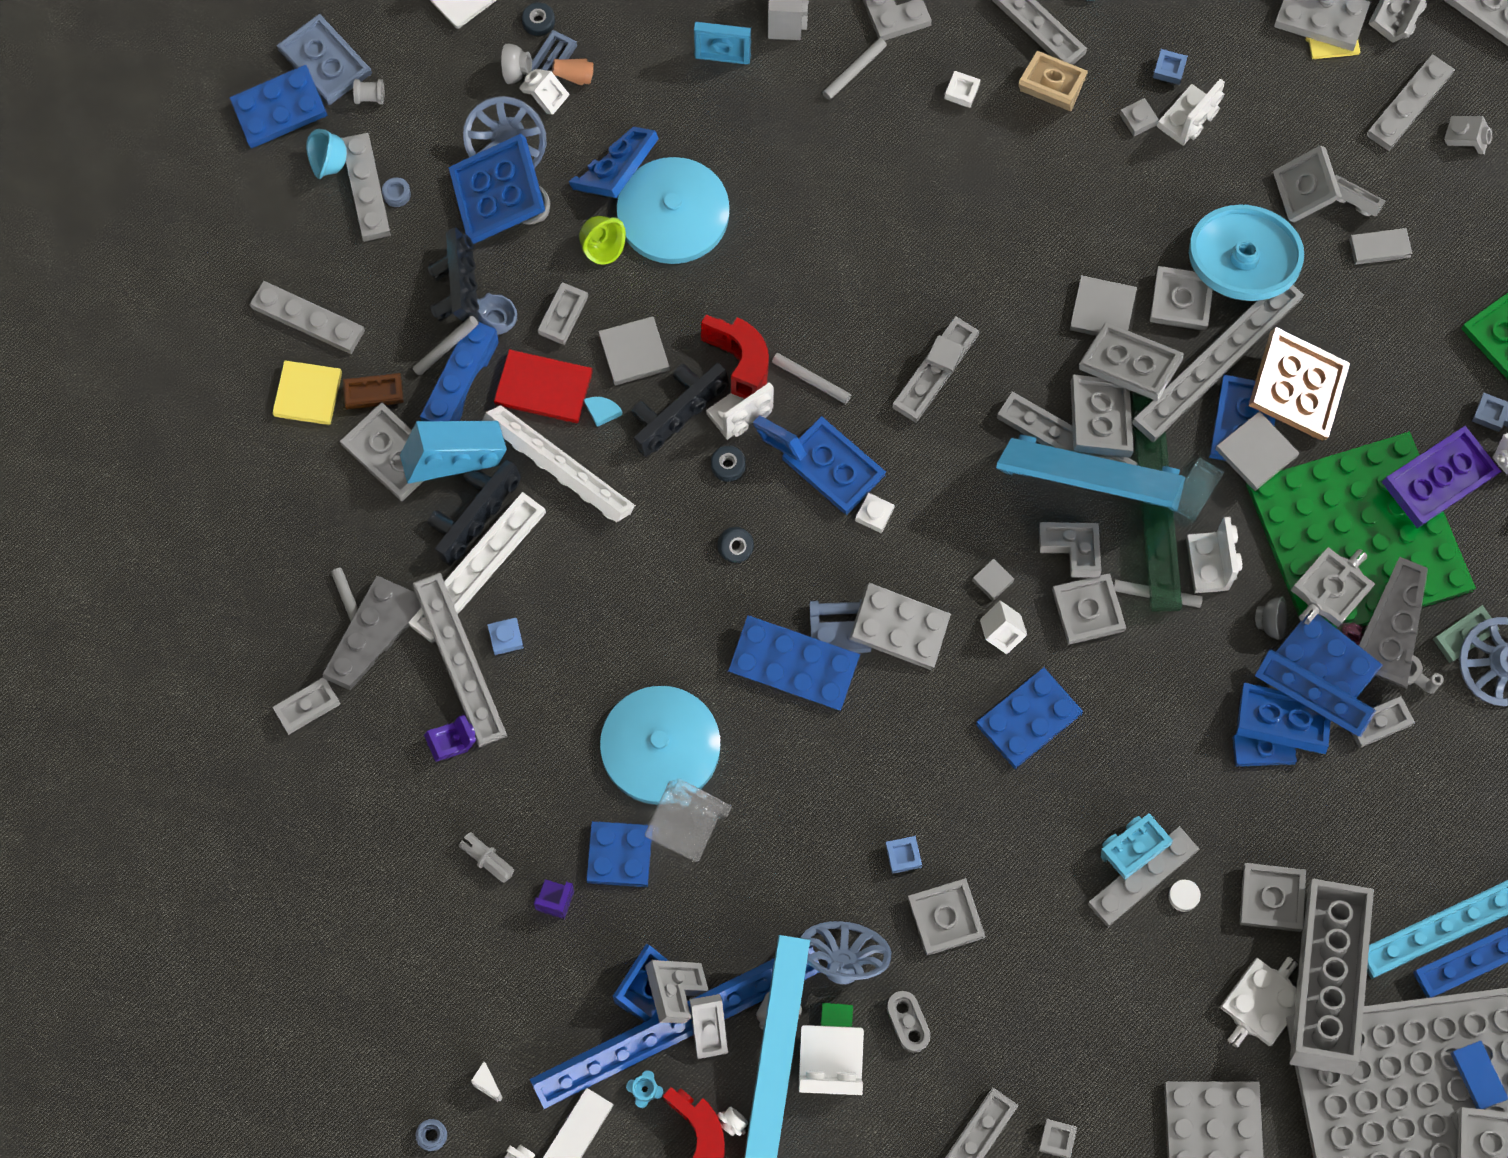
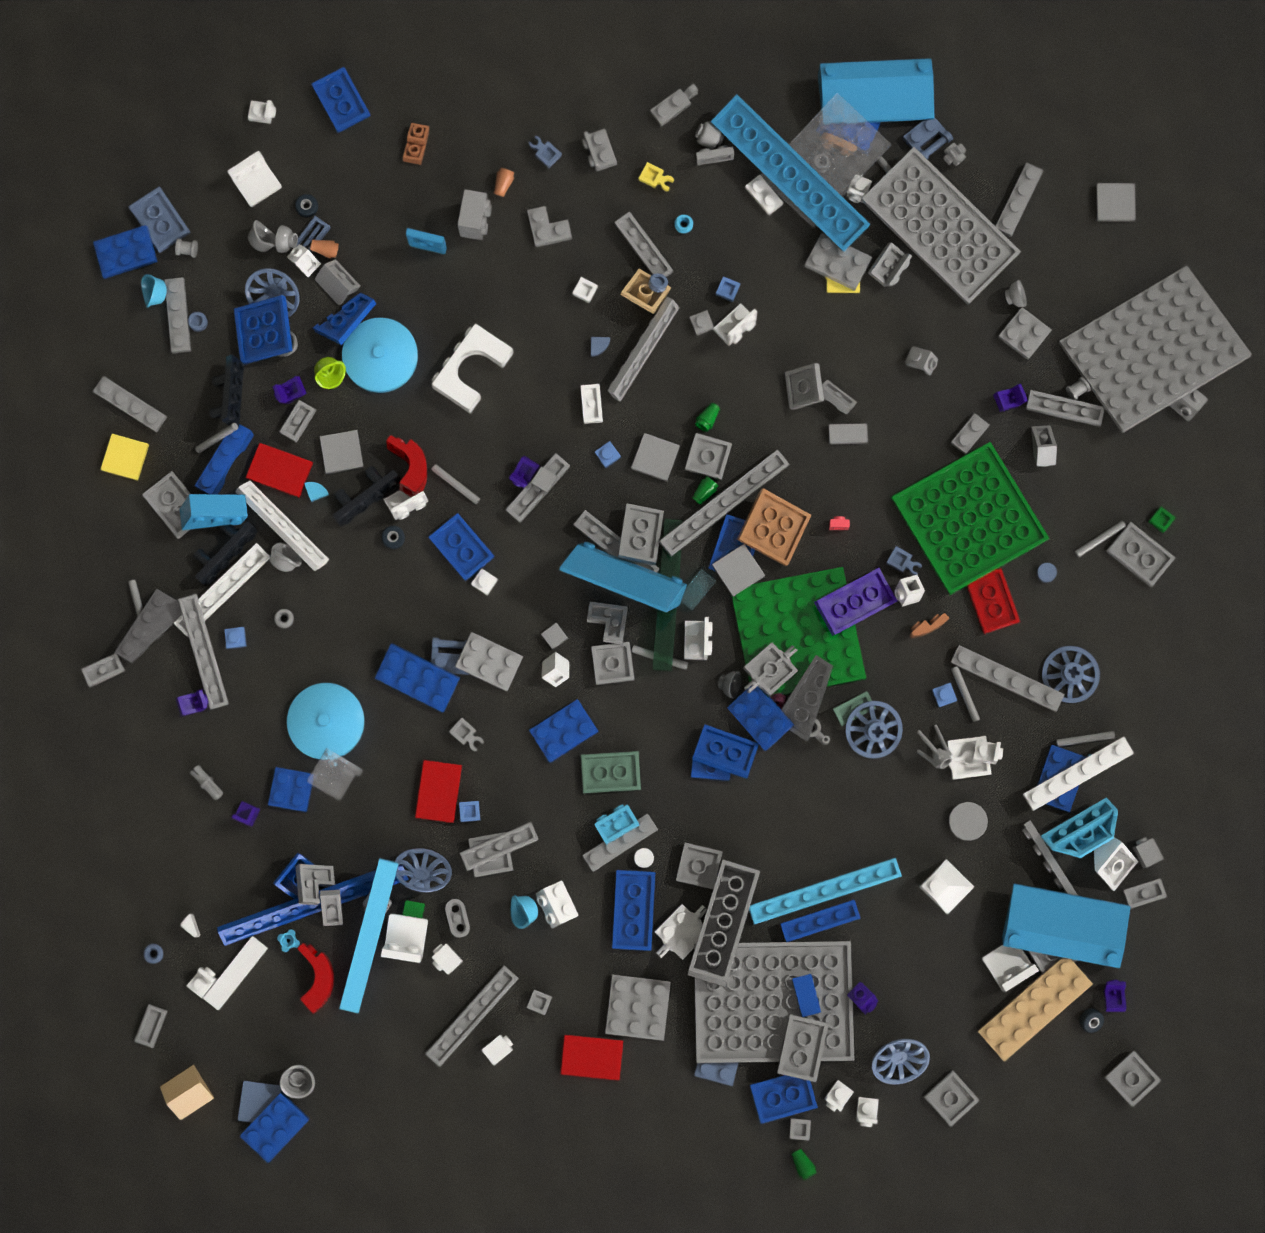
camera: 10 degrees right, 10 degrees up
reddish brown plate [343,373,404,410] -> none
sand blue hair [477,293,517,335] -> none
black wheel [717,527,754,563] -> none
white plate [718,1107,748,1136] -> none
blue tile [753,415,807,461] -> none
light grey bar [823,38,887,100] -> none
light grey tile [1079,322,1184,401] -> none
medium azure dish [1189,205,1304,301] -> none
blue plate [1255,650,1376,737] -> none
light grey plate [1351,696,1415,749] -> none
light grey plate [1366,54,1455,151] -> none
none -> light grey helmet [248,220,276,252]
none -> light grey helmet [270,542,302,572]
none -> dark purple bracket [273,376,307,404]
none -> light grey plate [274,609,294,628]
none -> light grey panel [315,259,360,305]
none -> red tile [415,760,462,823]
none -> white arch [432,323,513,414]
none -> white brick [432,944,463,975]
none -> light grey plate [449,718,484,752]
none -> light grey tile [460,822,539,871]
none -> dark purple bracket [509,456,540,488]
none -> medium azure helmet [511,895,538,929]
none -> white bracket [536,881,579,928]
none -> white plate [581,384,603,424]
none -> sand green tile [581,751,641,794]
none -> sand blue tile [591,337,610,357]
none -> medium blue plate [595,441,621,468]
none -> light grey plate [608,297,679,401]
none -> blue plate [612,870,655,951]
none -> sand blue tile [648,273,668,293]
none -> green cone [692,476,719,505]
none -> green cone [695,403,720,432]
none -> coral plate [829,516,850,530]

